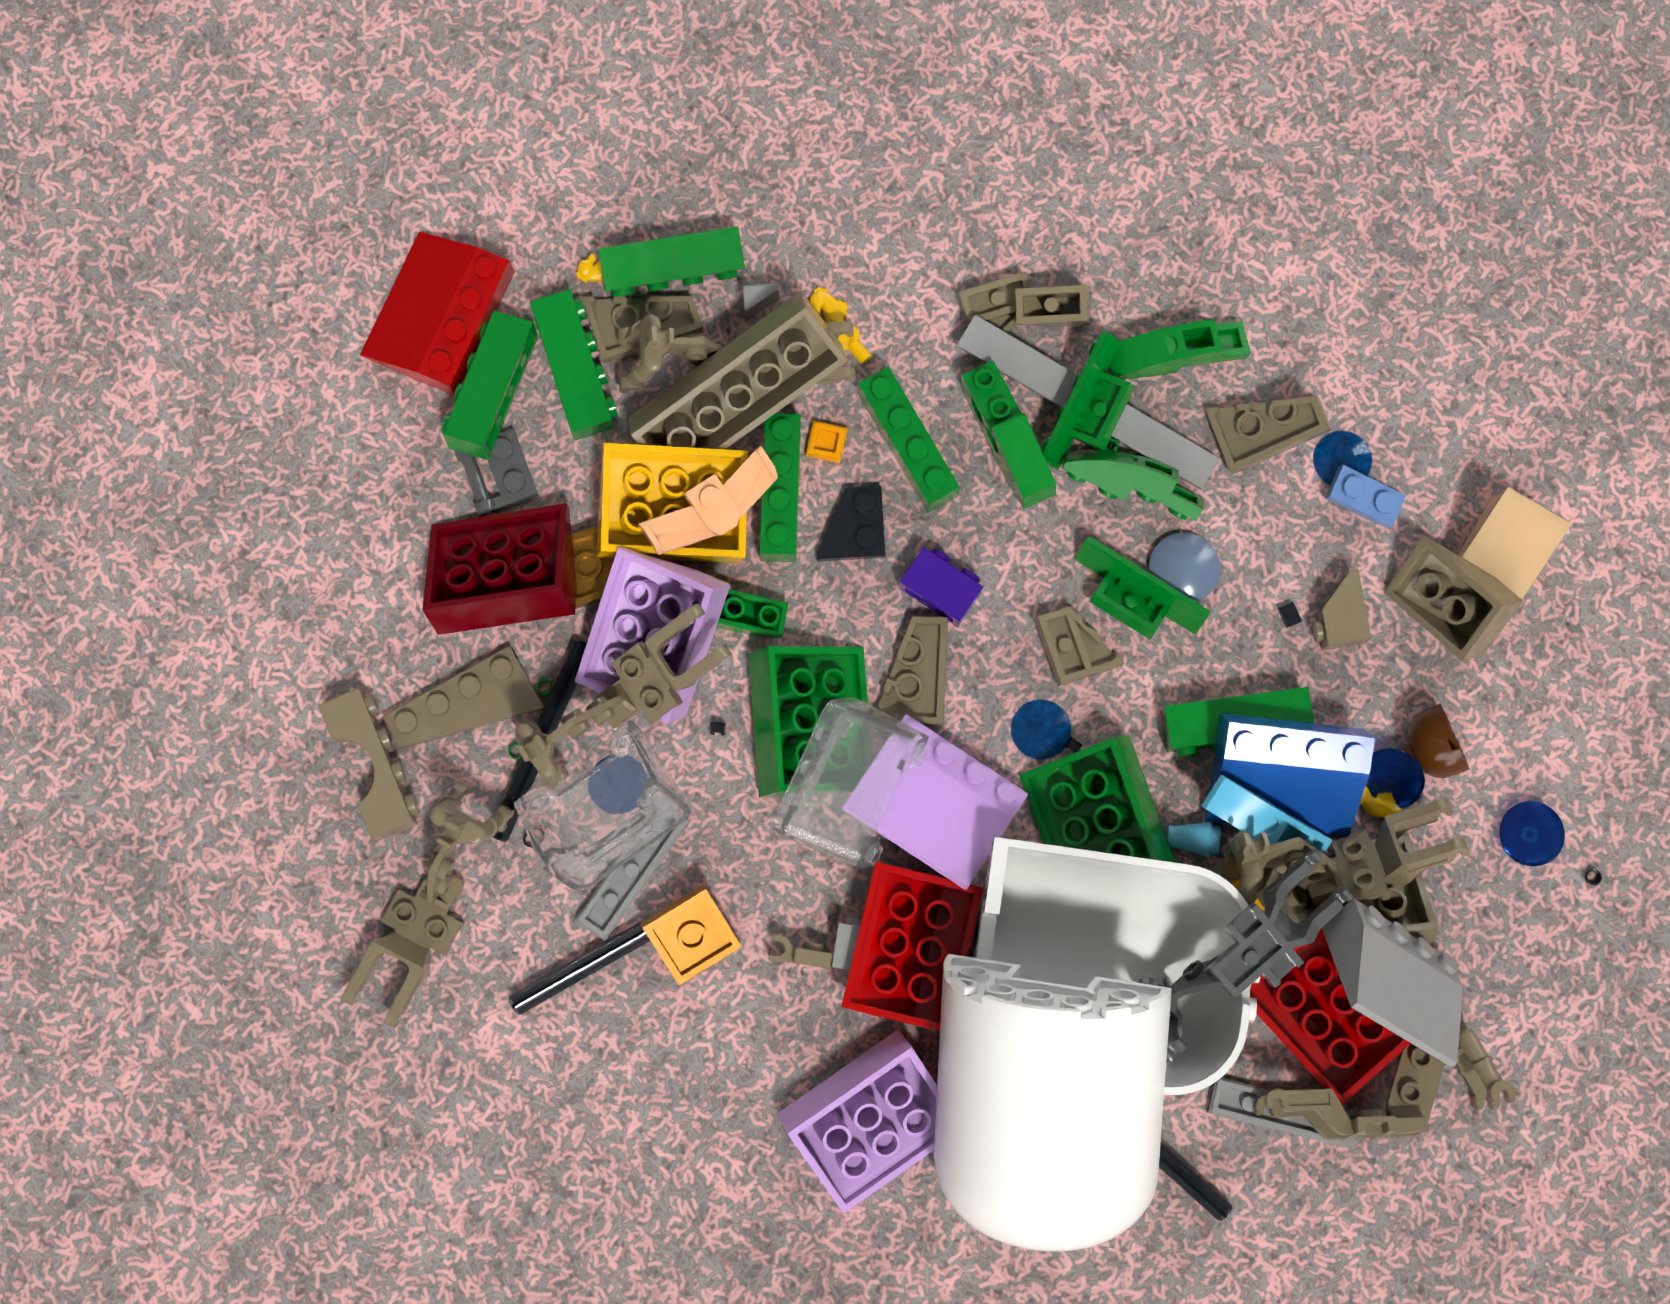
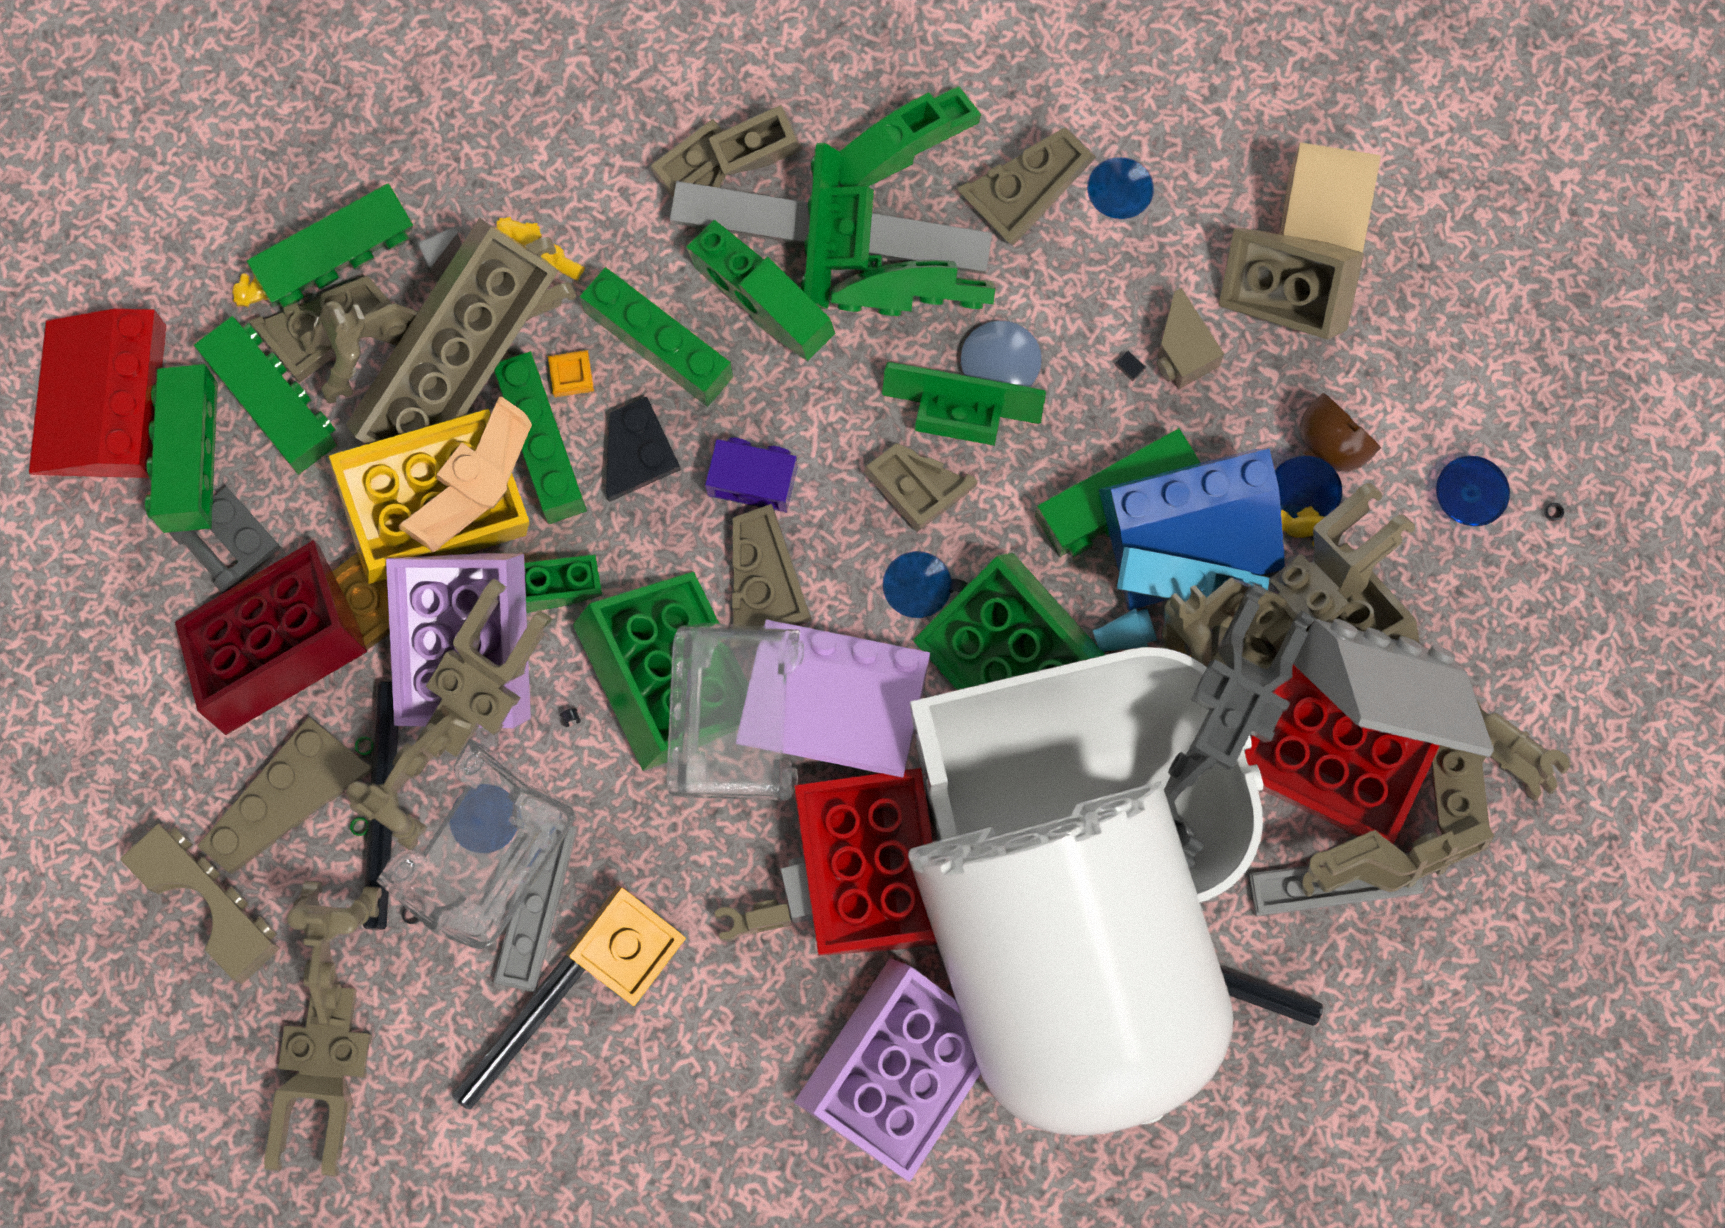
camera: 20 degrees left, 5 degrees down
medium blue plate [1325,465,1406,529] -> none

